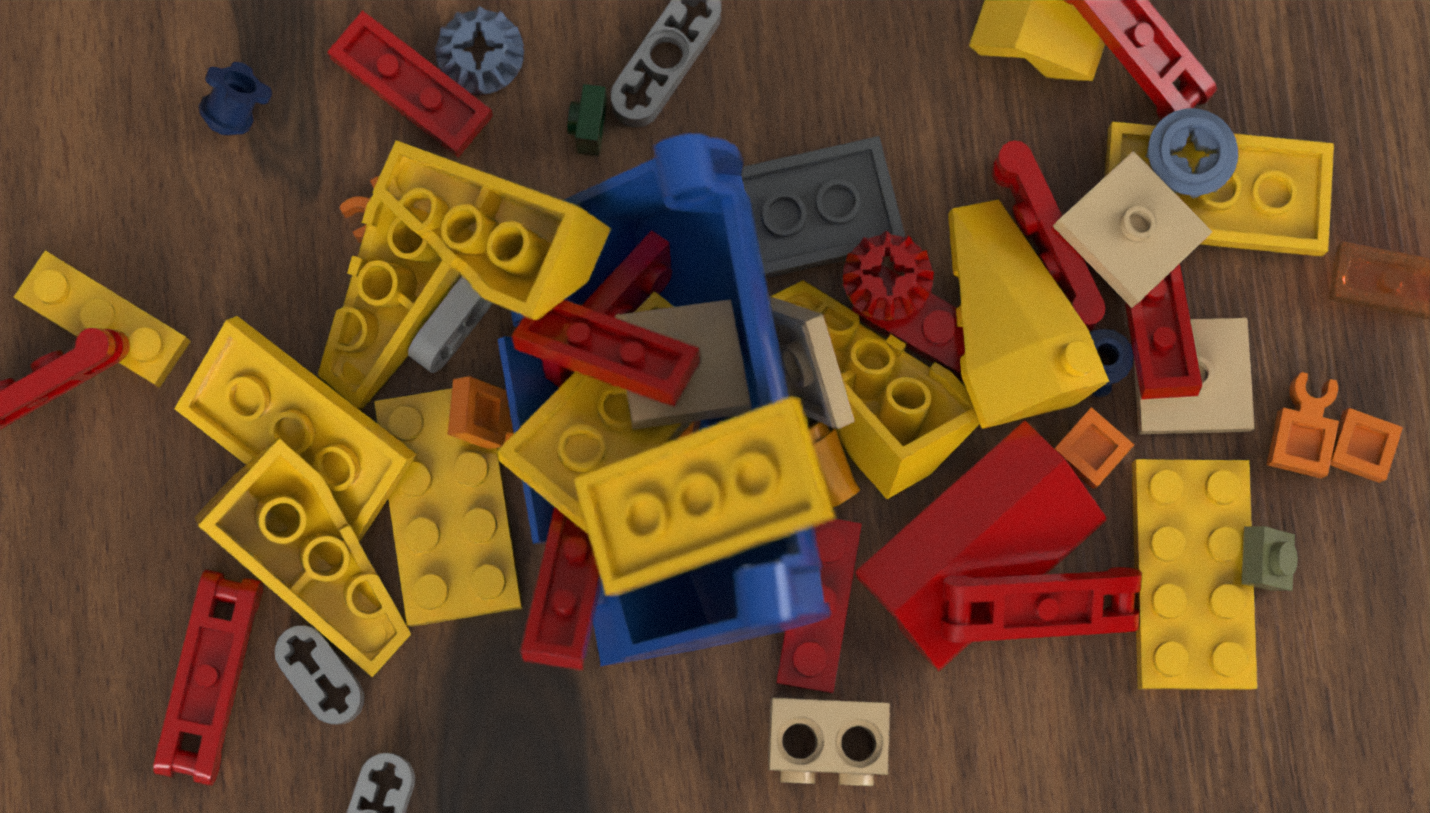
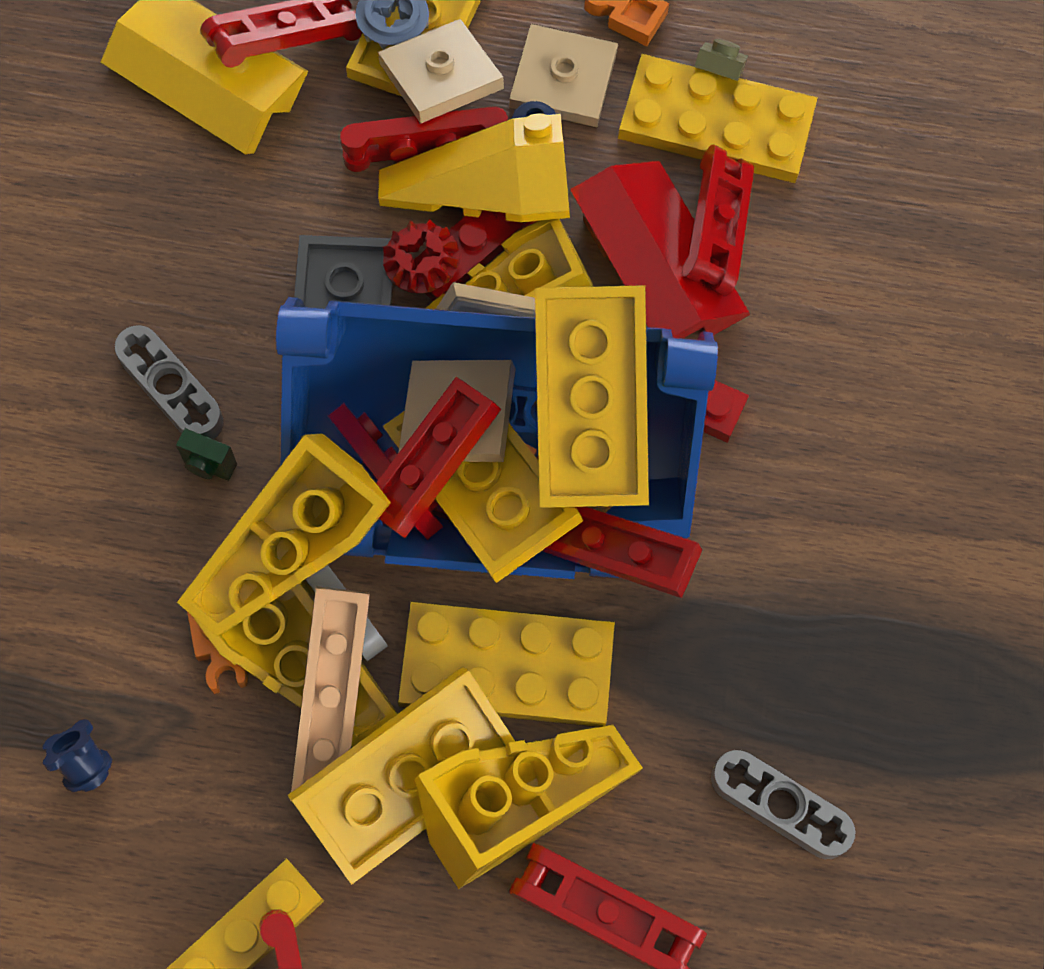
camera: 75 degrees left, 10 degrees down
light grey beam [275,625,365,725] -> none
red plate [327,10,493,158] -> none
sand blue gear [435,6,524,95] -> none
orange plate [448,376,514,449] -> none
tan brick [768,698,890,786] -> none
orange plate [1054,407,1134,489] -> none
red plate [1124,264,1203,400] -> none
none -> light nougat plate [290,586,370,801]

